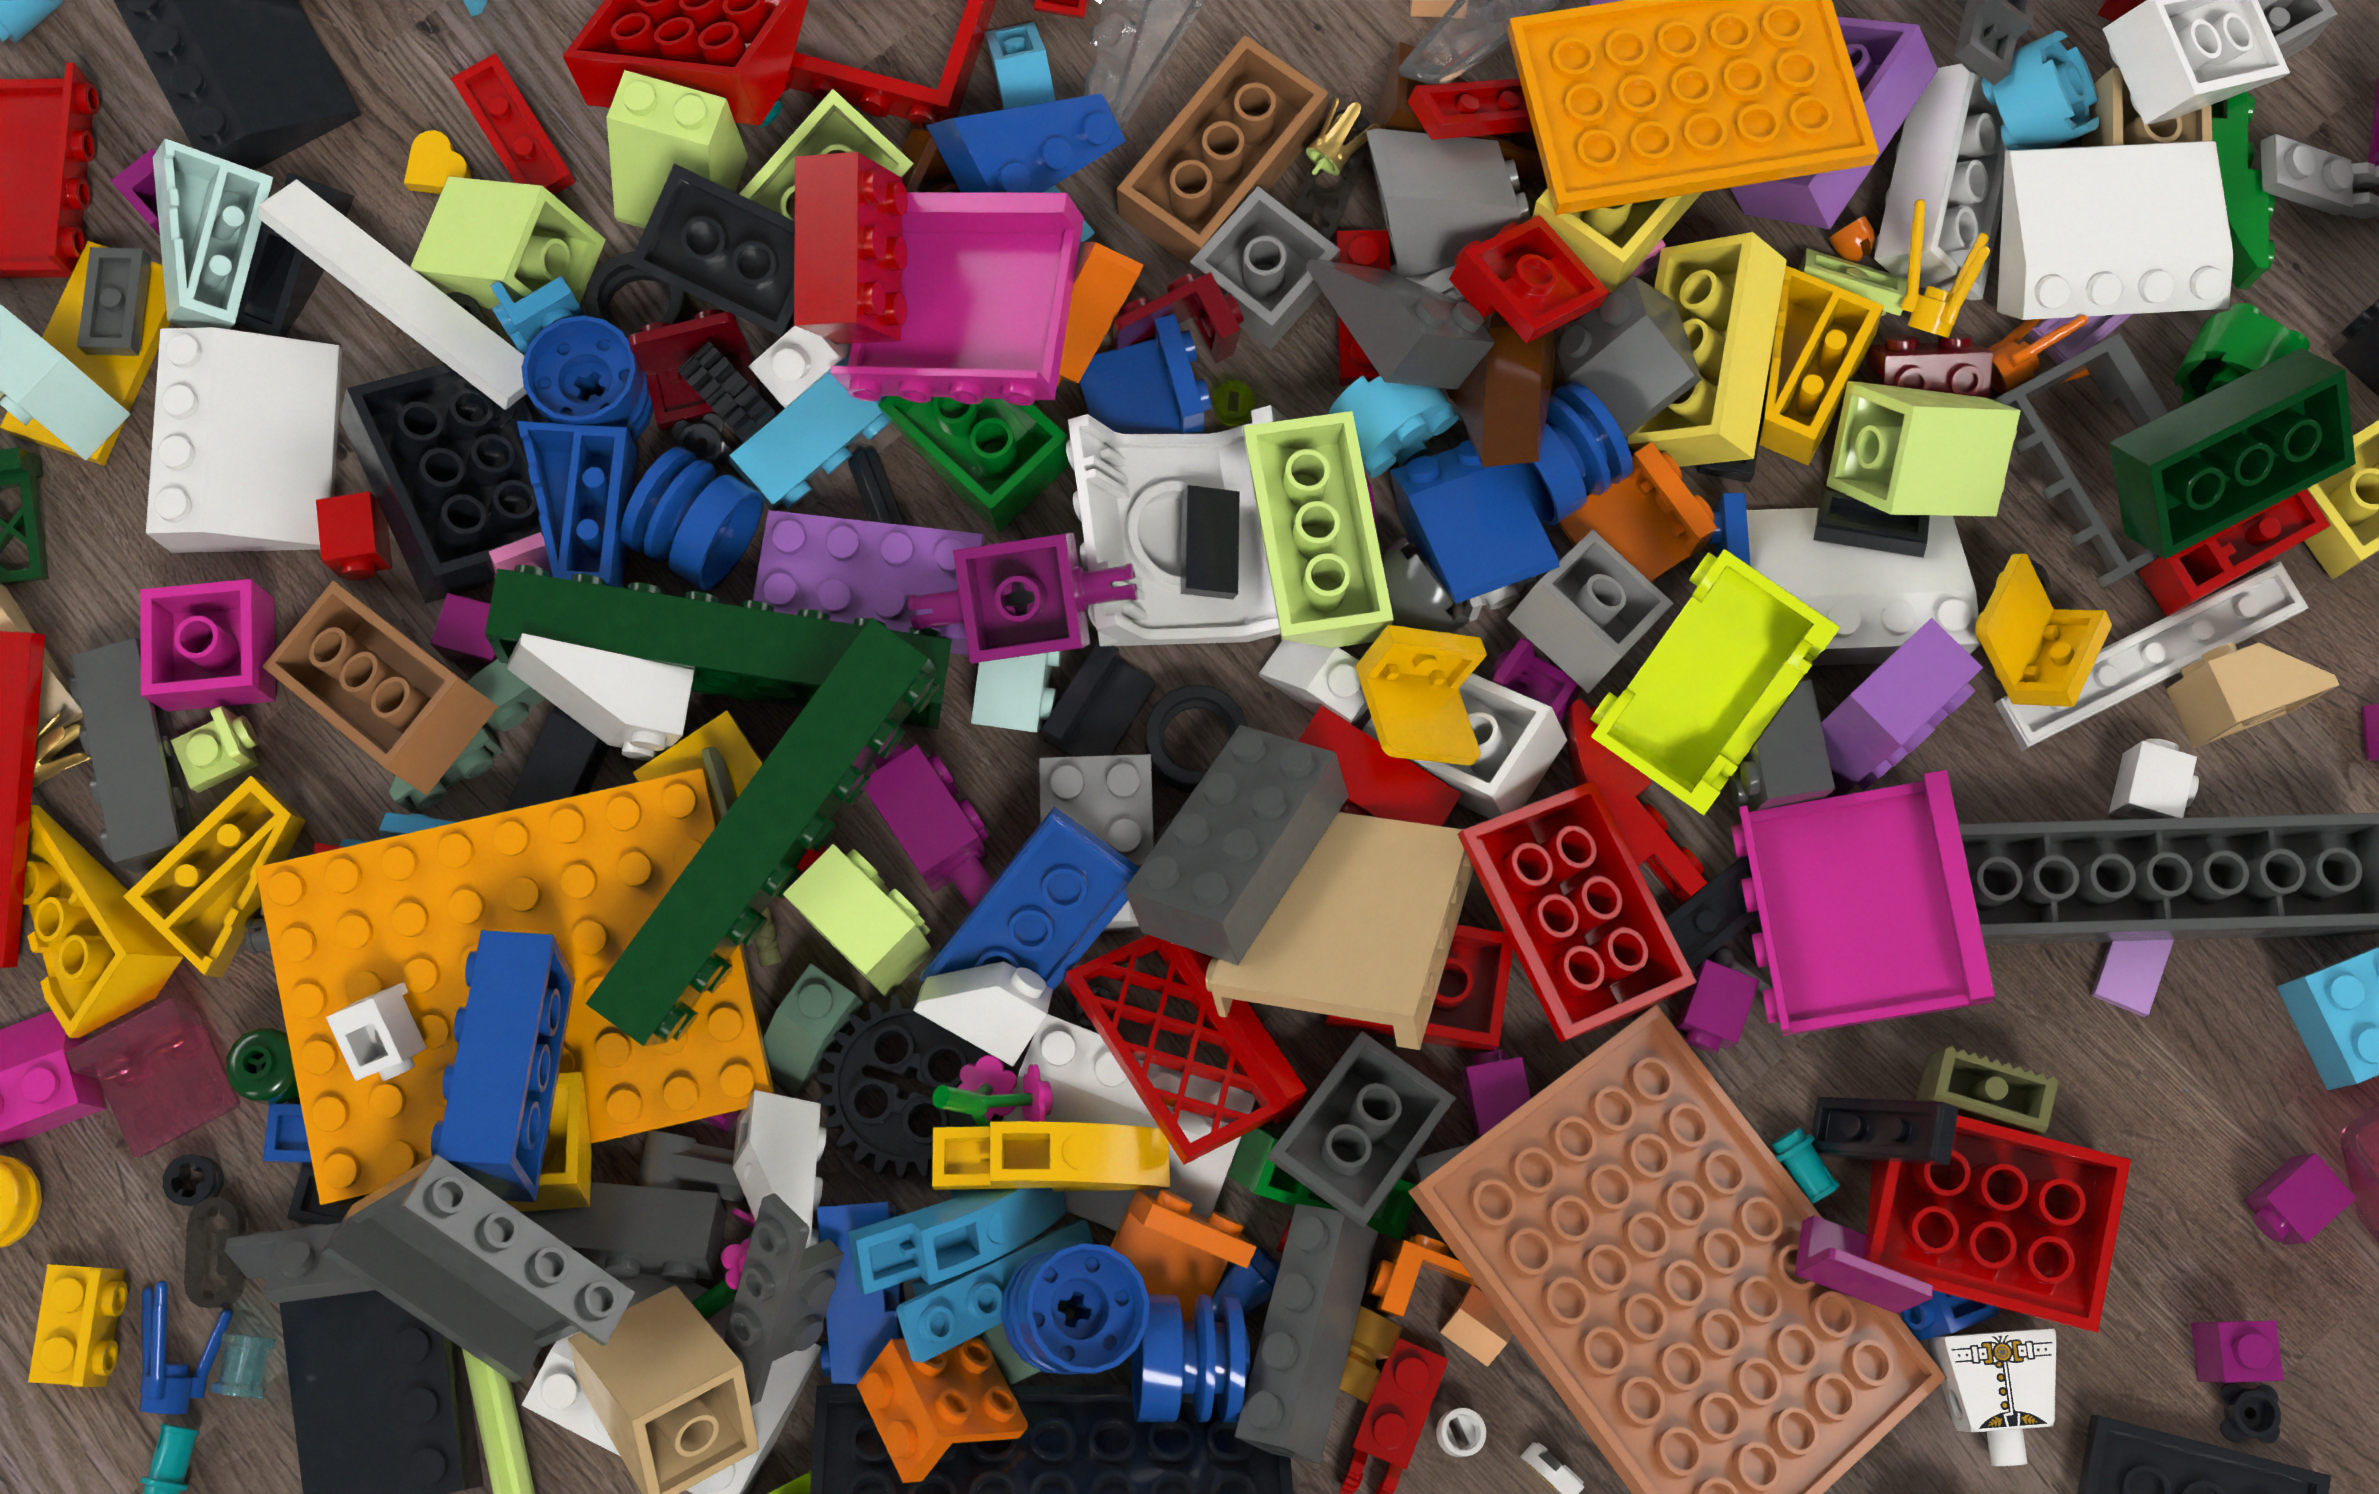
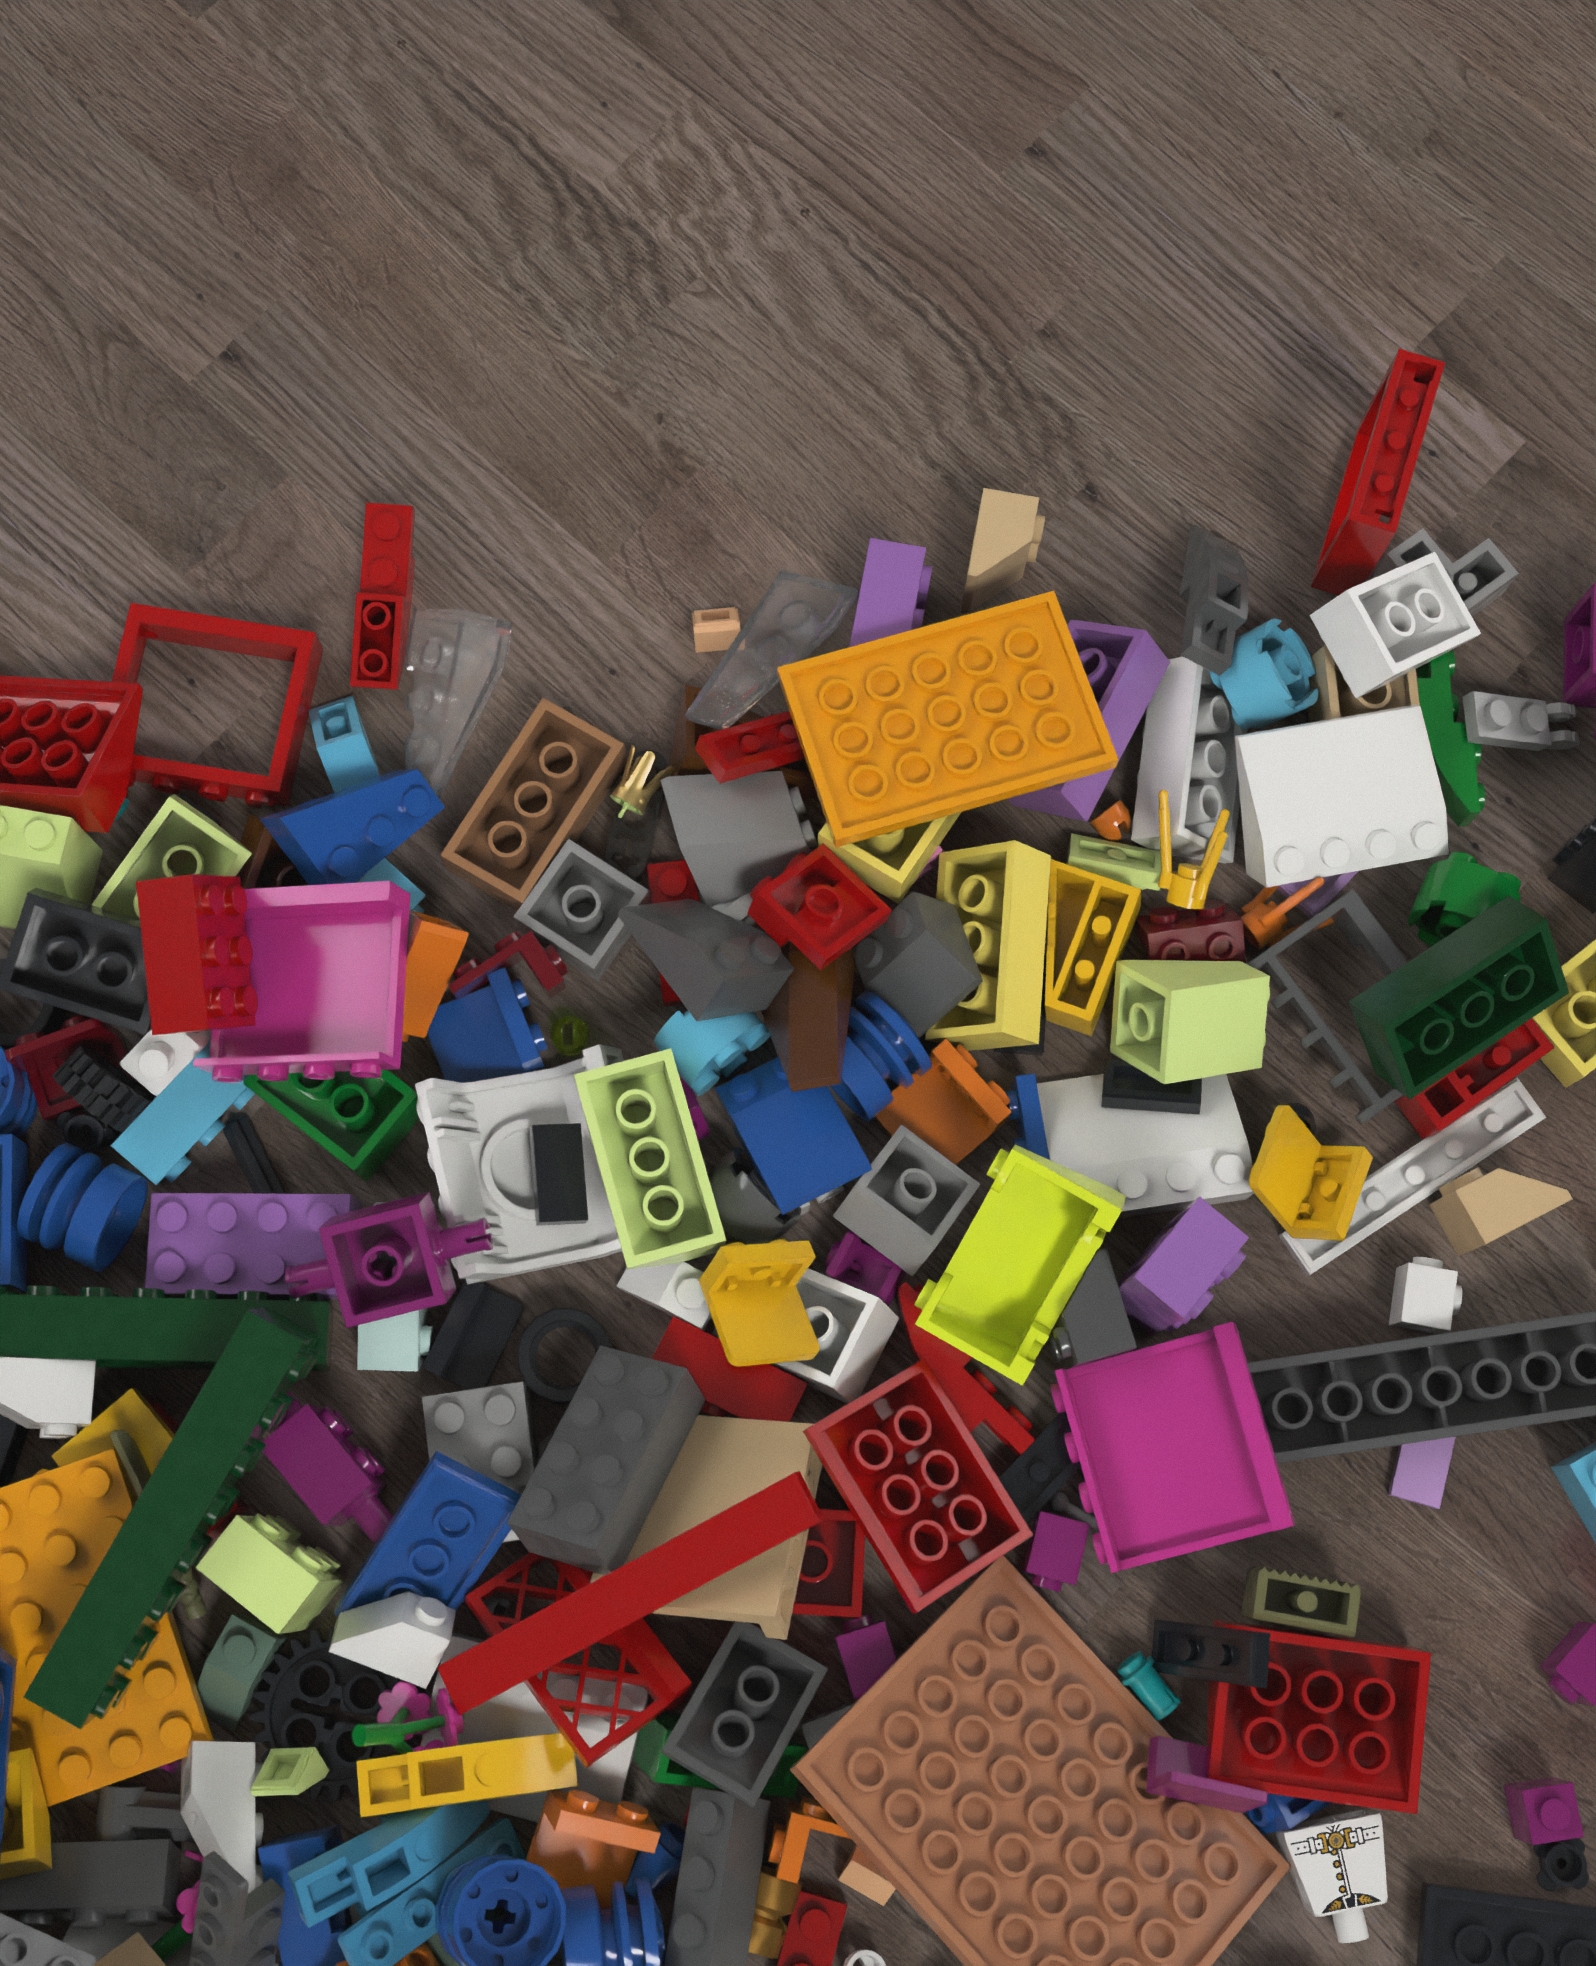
camera: 10 degrees left, 0 degrees up
none -> yellowish green slope [250,1747,329,1796]
none -> red tile [437,1471,824,1715]

